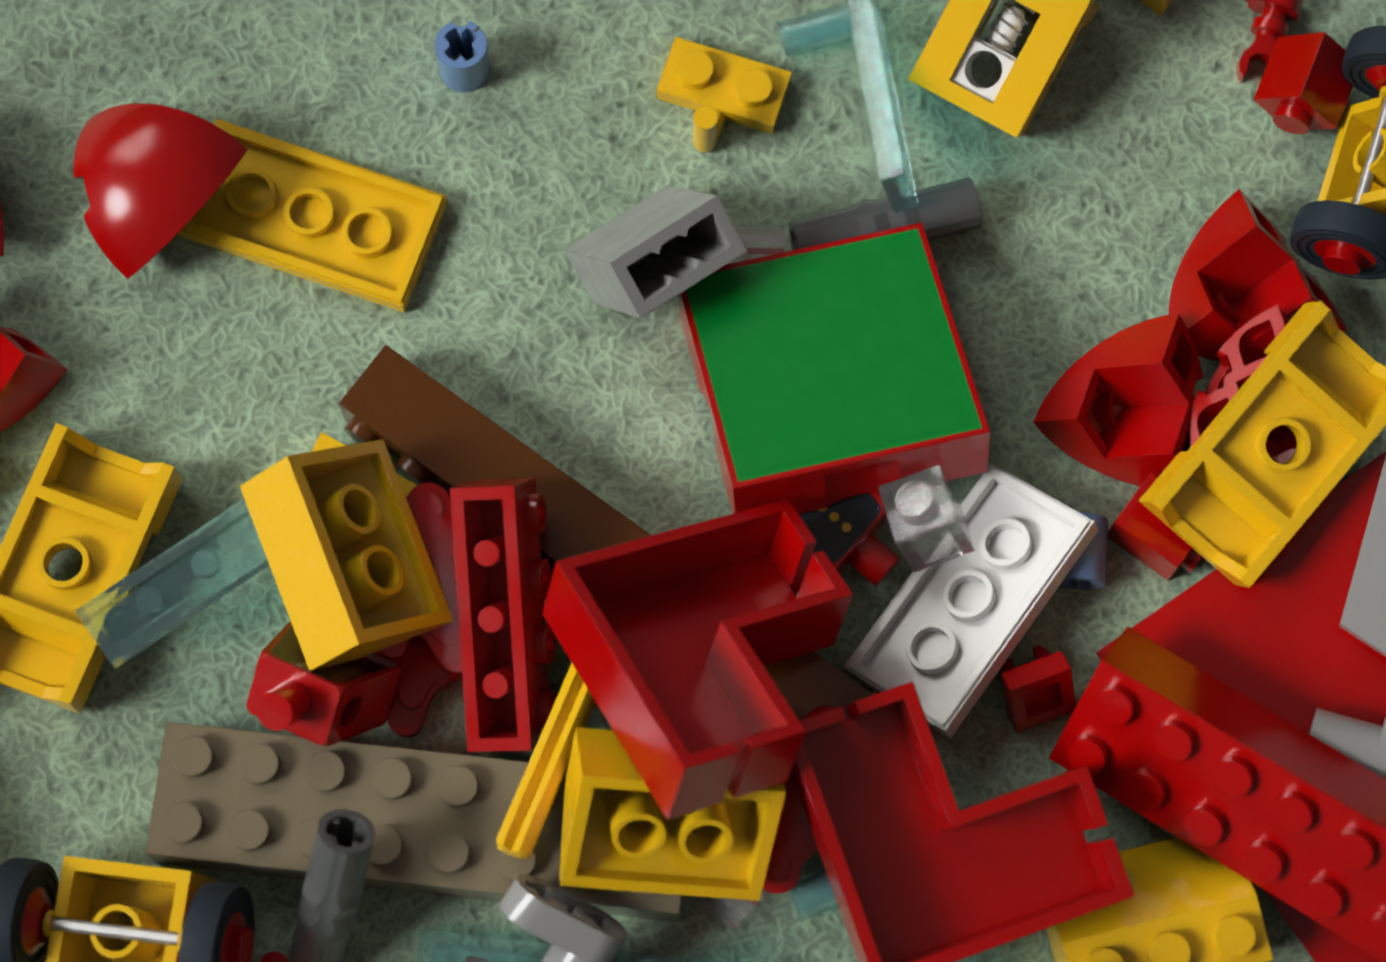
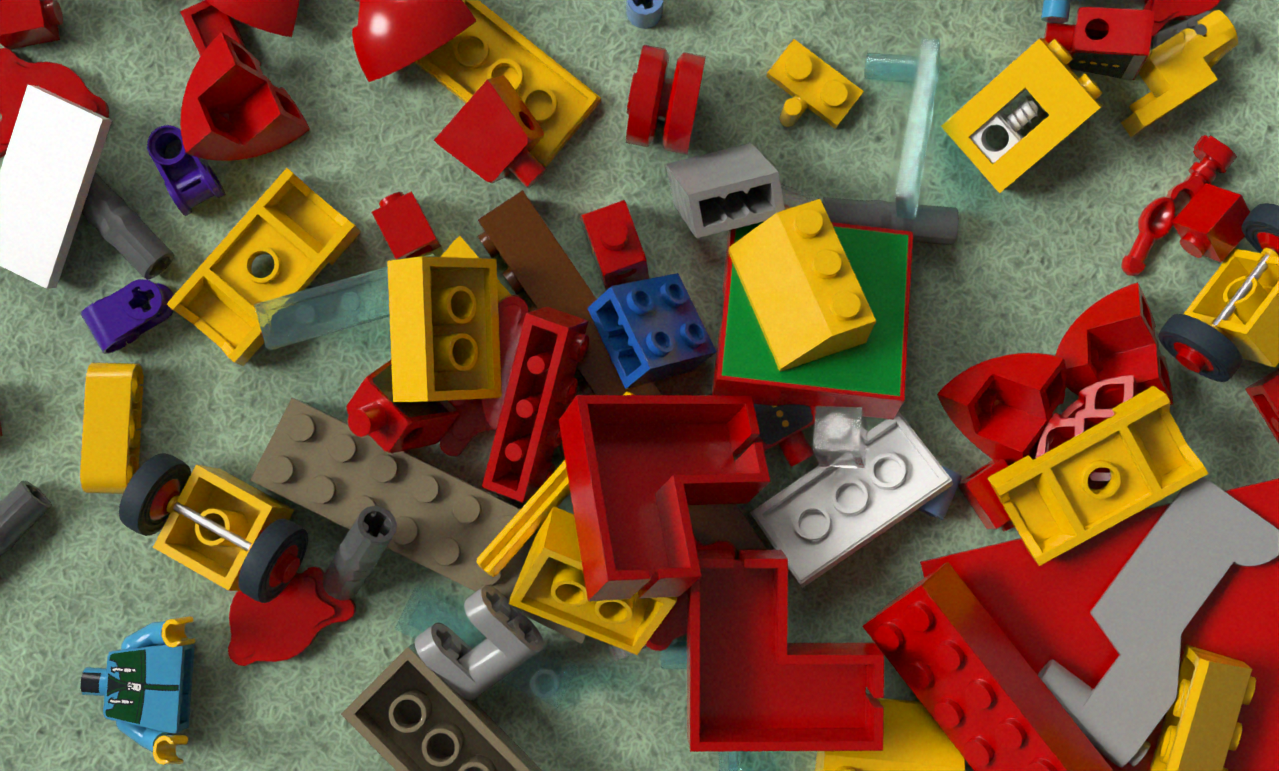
camera: 15 degrees right, 10 degrees up
red tile [1001,645,1076,732] -> none
none -> red brick [372,191,441,260]
none -> red torso [434,75,547,188]
none -> red torso [580,200,649,291]
none -> blue brick [587,273,717,389]
none -> red wheel [626,45,706,155]
none -> yellow slope [728,199,876,372]
none -> red piece [1121,197,1175,276]

